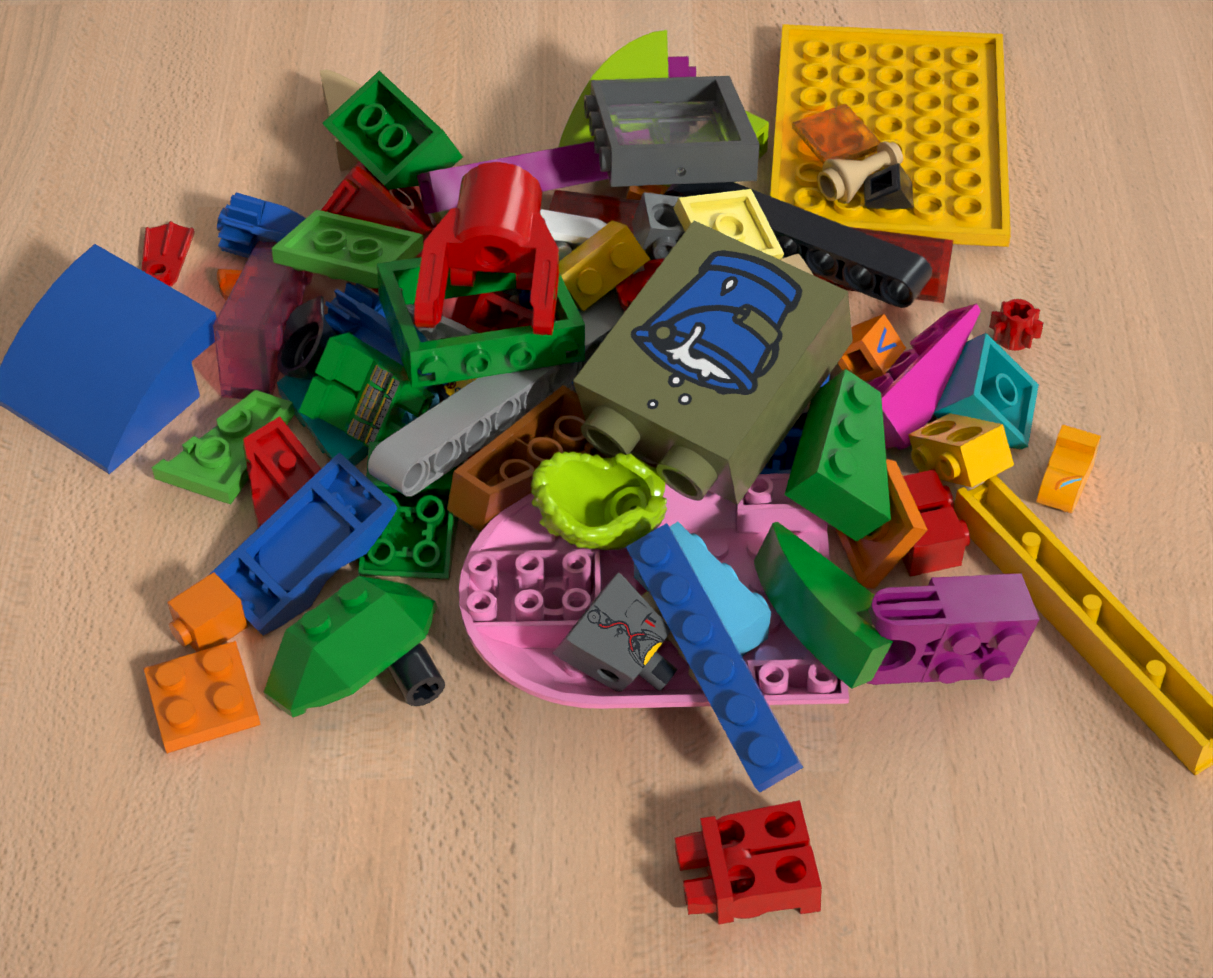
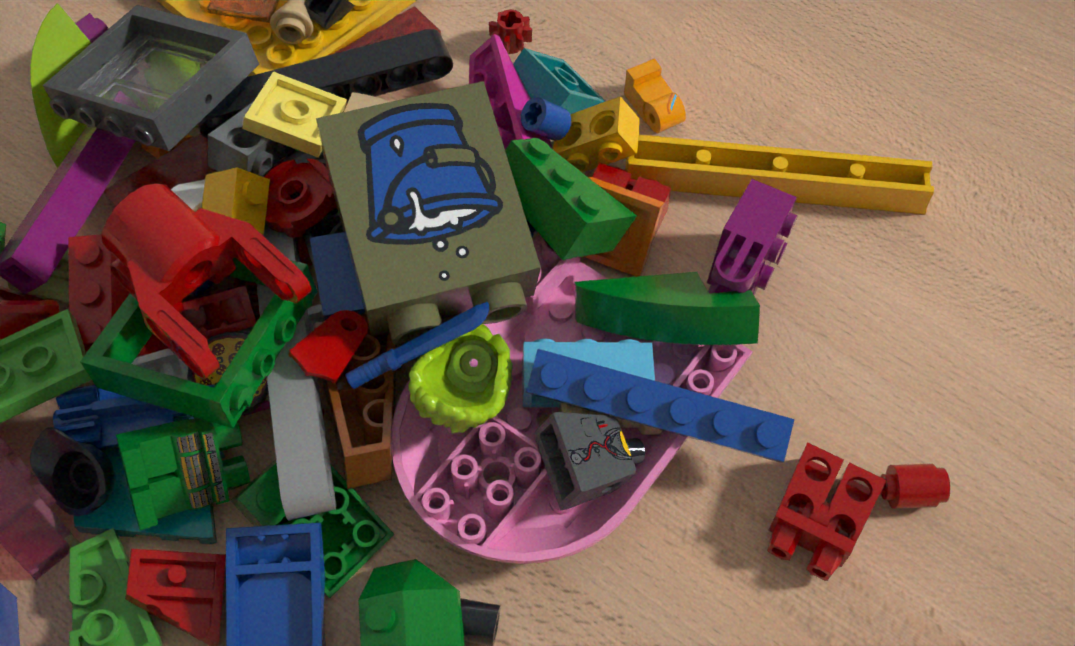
camera: 55 degrees left, 10 degrees up
none -> red piece [288,310,368,384]
none -> blue piece [346,302,489,389]
none -> blue gear [521,97,571,141]
none -> red brick [880,463,950,509]

